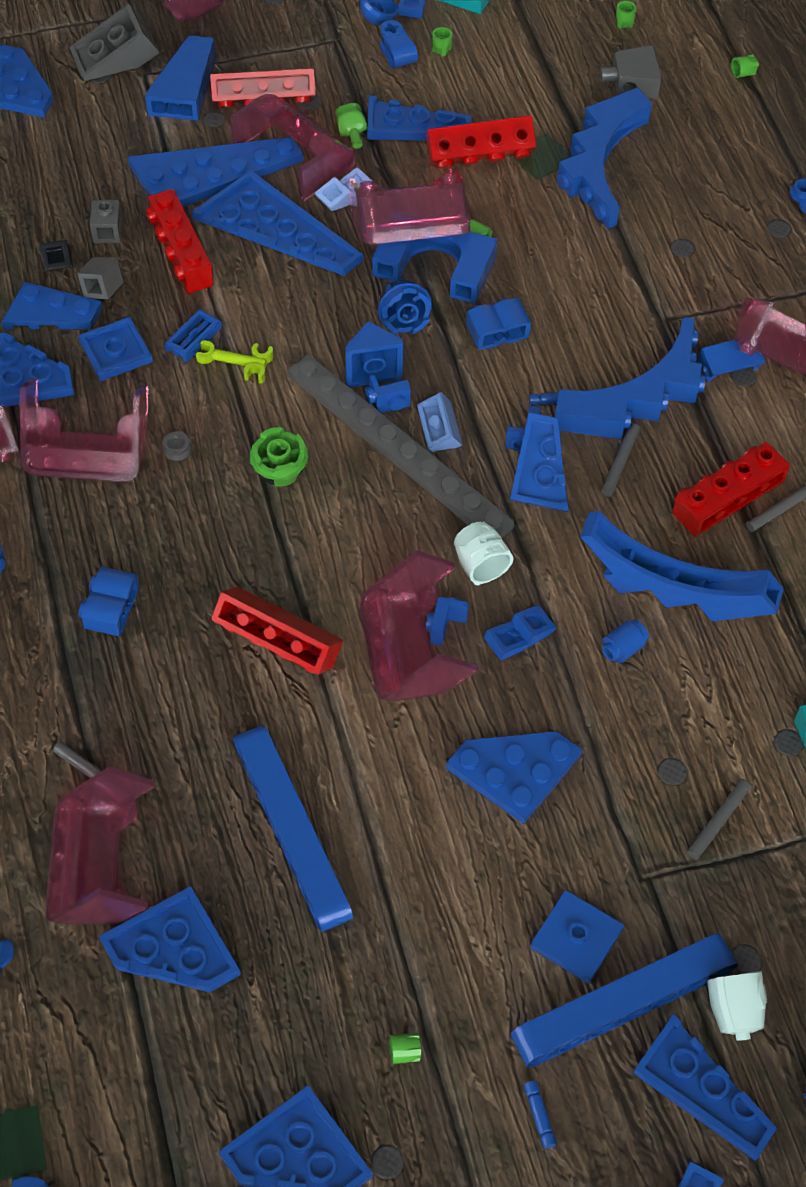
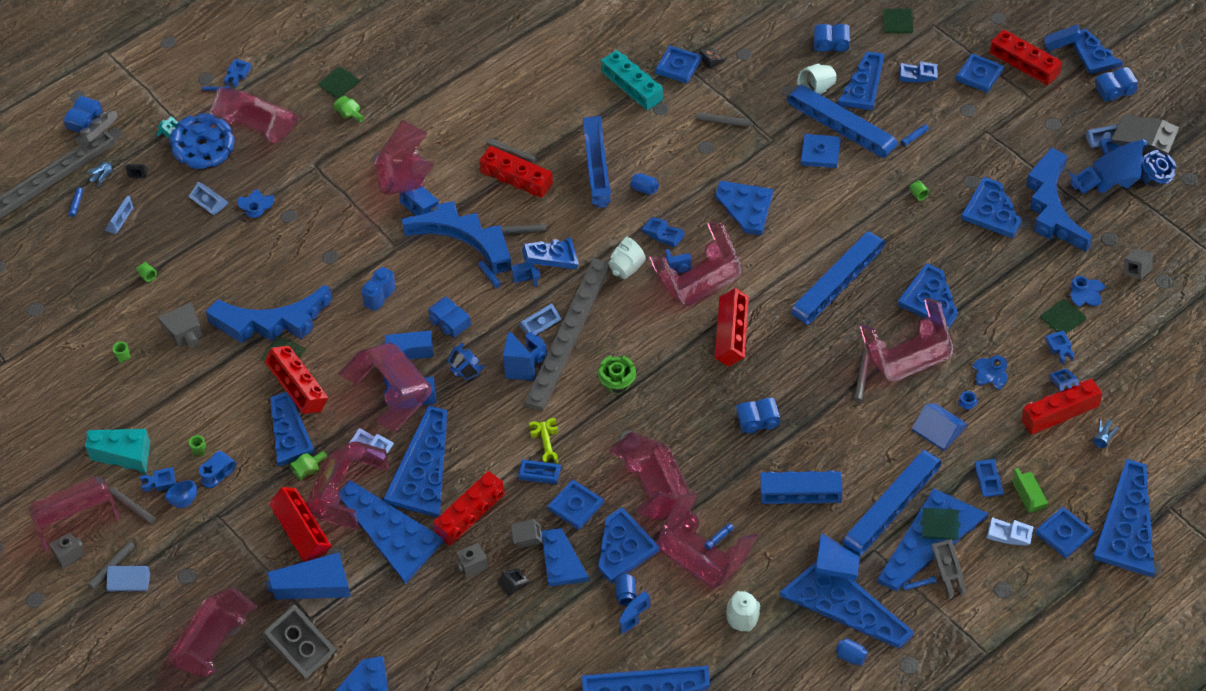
camera: 110 degrees left, 5 degrees down
none -> blue brick [361,267,396,311]

